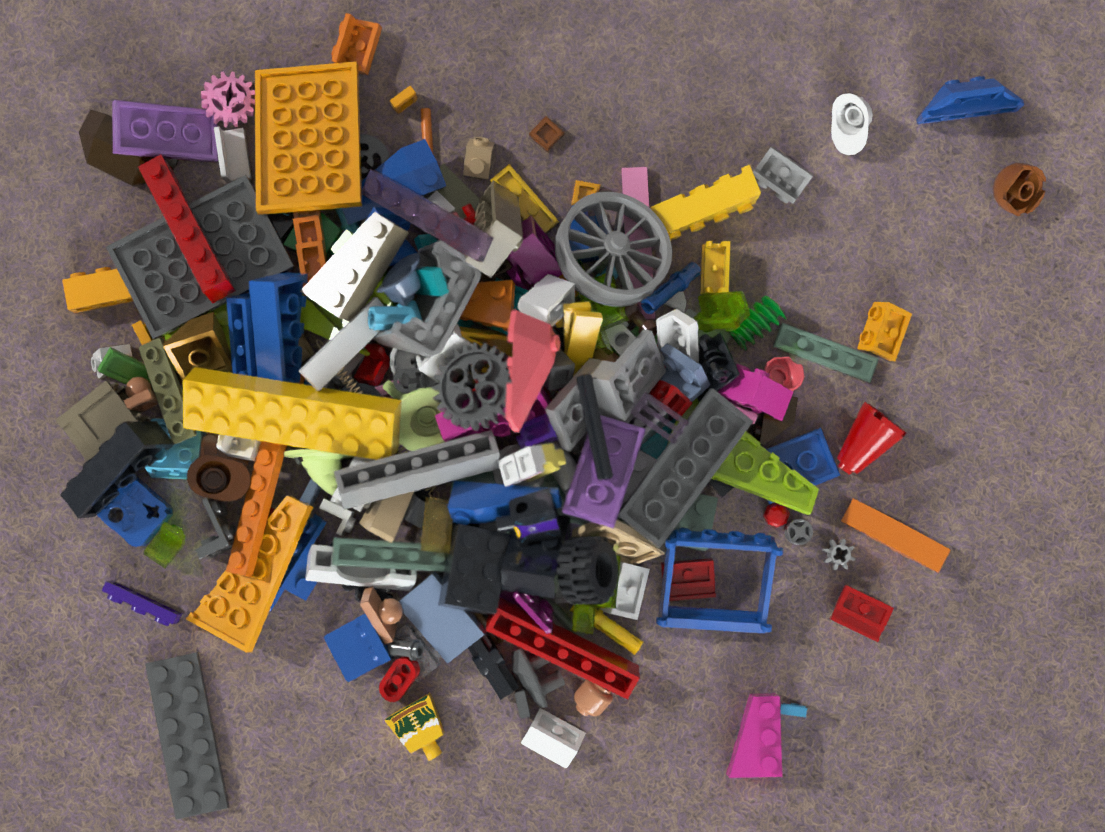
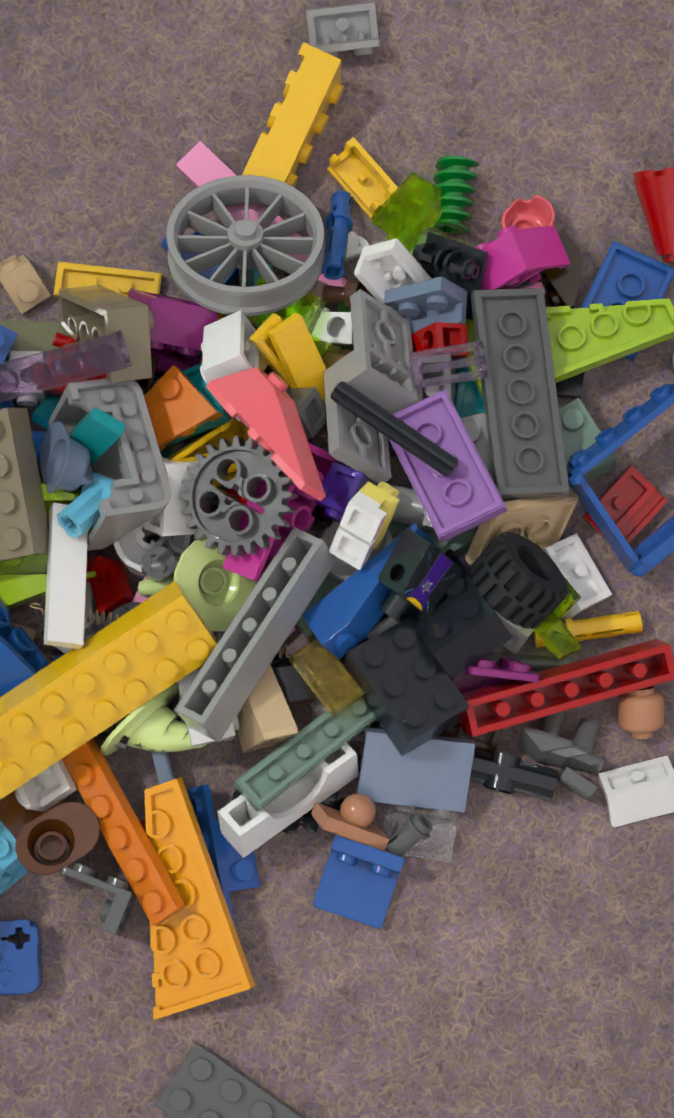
camera: 40 degrees left, 5 degrees down
dark purple plate [101,581,183,626] -> none
clear neon green bracket [144,522,186,568] -> none
white bracket [319,497,356,536] -> none
red plate [379,656,420,702] -> none
torso [384,693,445,761] -> none
dark orange tile [529,116,565,153] -> none
light orange tile [571,180,601,206] -> none
red tile [763,502,790,528] -> none
sand green tile [773,322,879,383] -> none
light orange bracket [857,302,912,362] -> none

